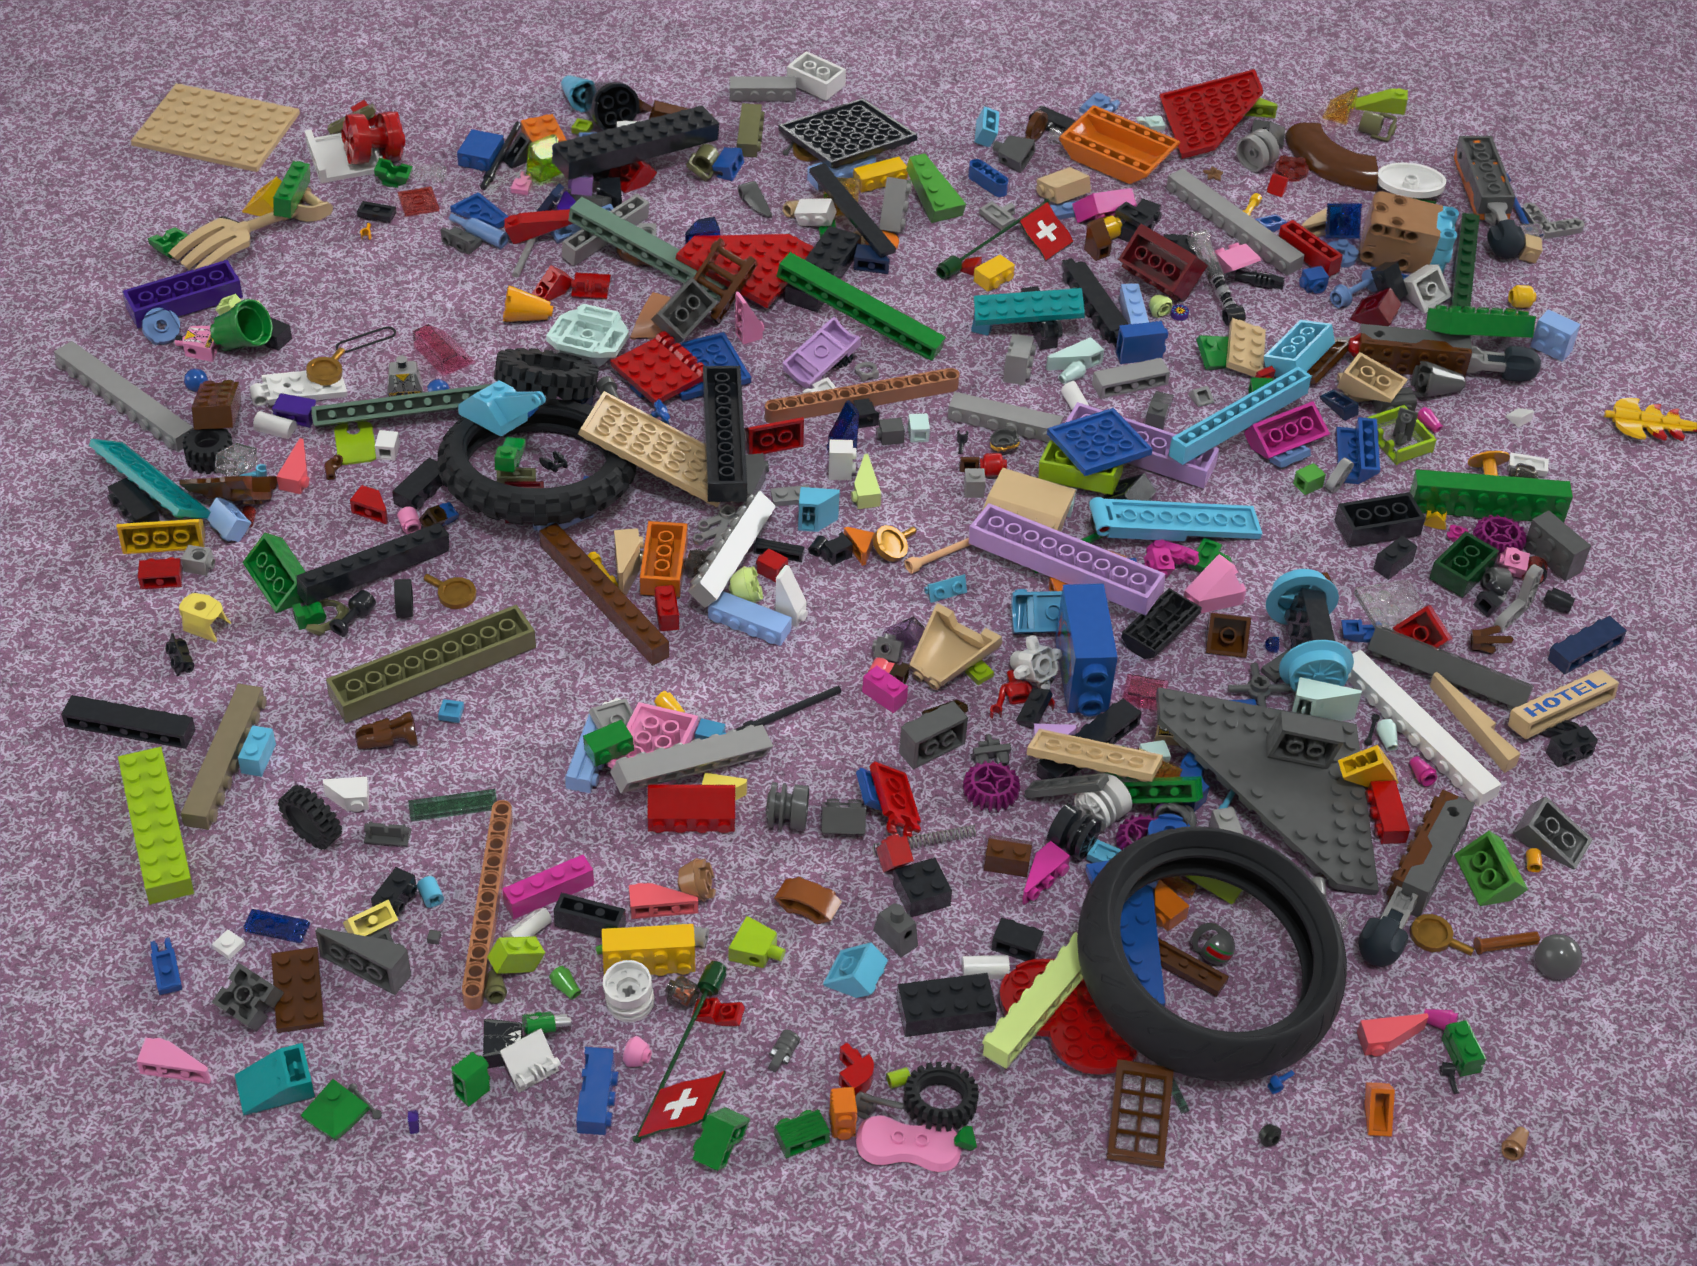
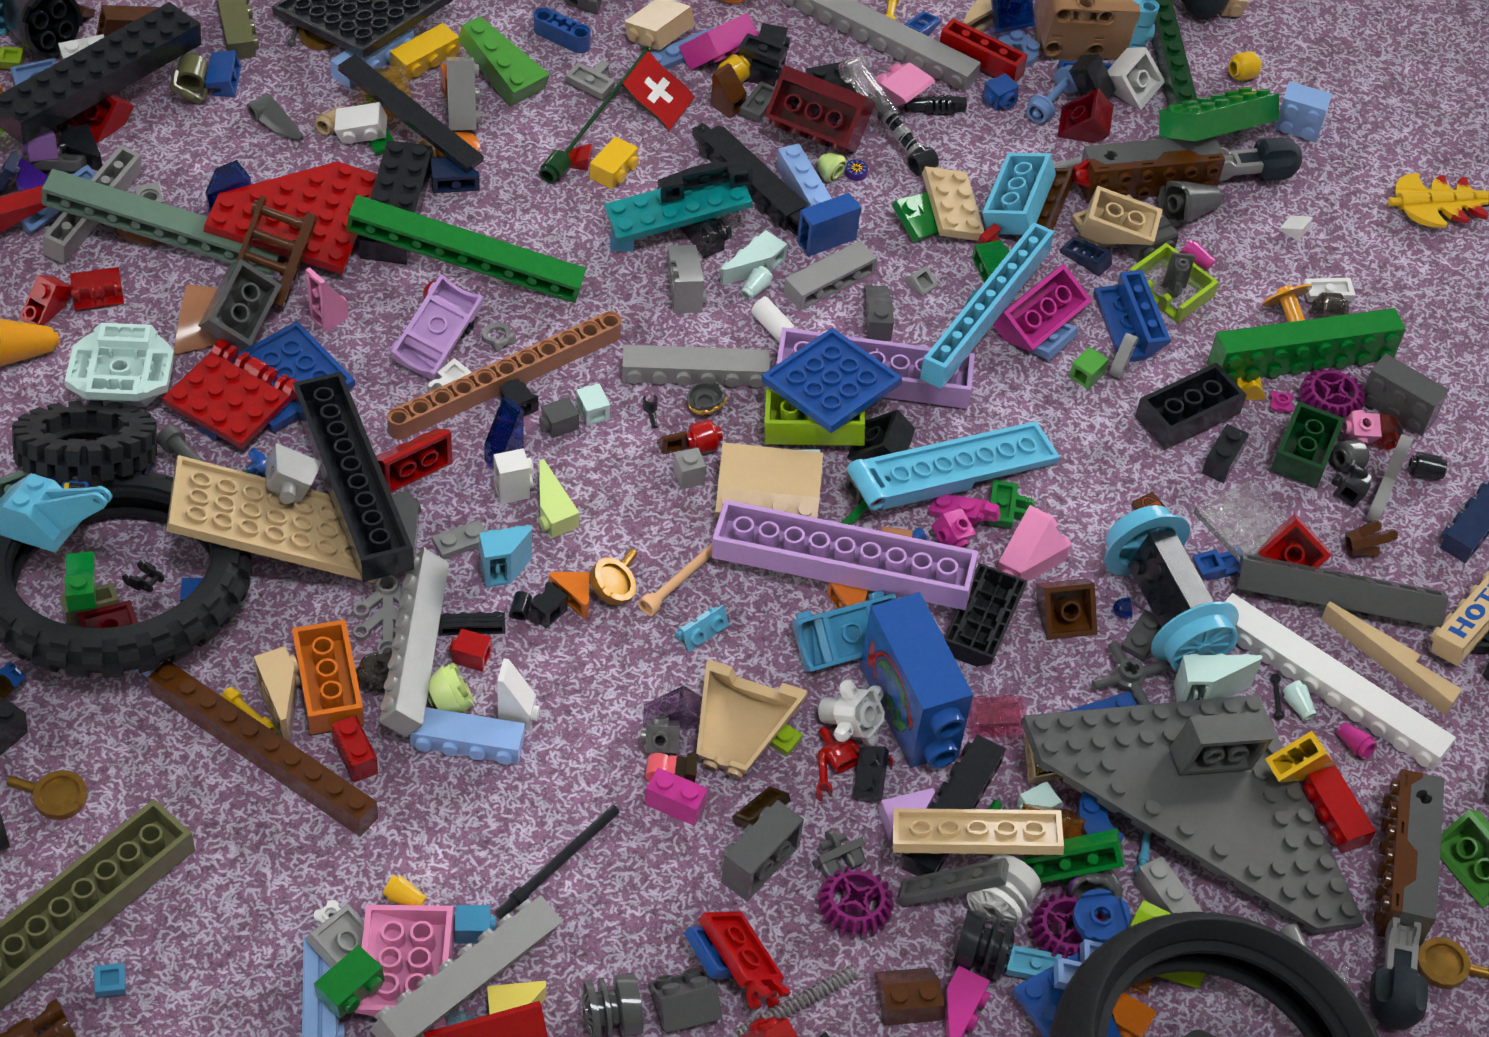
camera: 20 degrees left, 5 degrees up
none -> light grey torso [265,443,321,504]
none -> black slope [660,162,753,203]
none -> dark grey plate [739,81,775,122]

